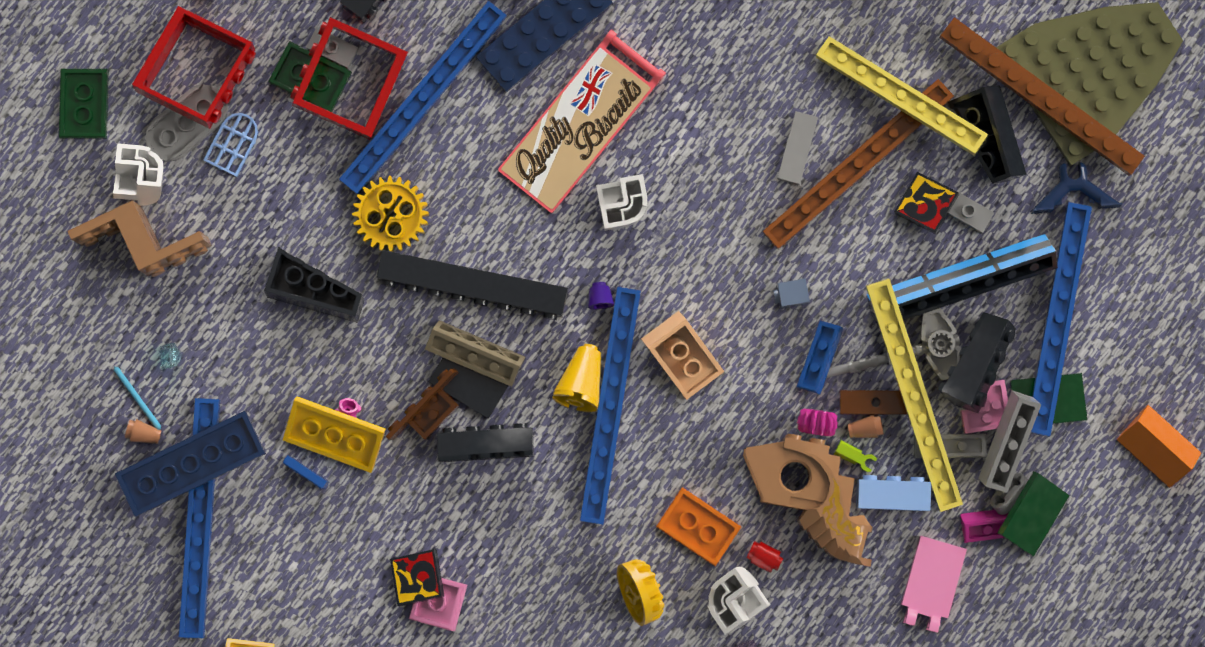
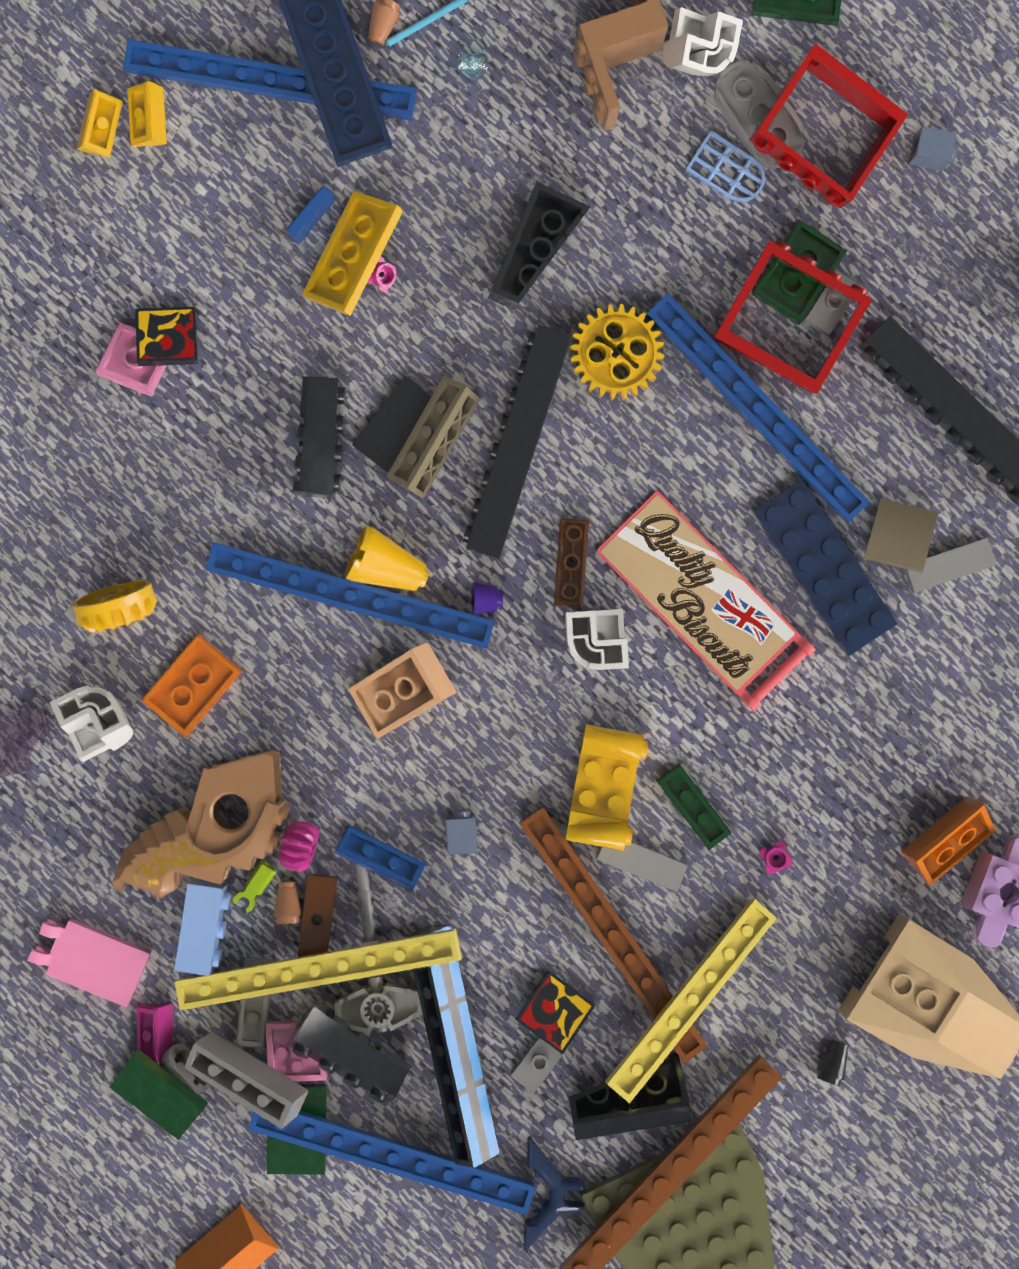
camera: 90 degrees right, 5 degrees up
reddish brown bracket [386,369,459,440] -> none
red brick [746,541,783,573] -> none
none -> yellow slope [127,81,167,147]
none -> reddish brown tile [554,518,589,607]
none -> yellow piece [565,724,649,851]
none -> dark green tile [656,763,732,850]
none -> dark pink plate [759,841,792,874]

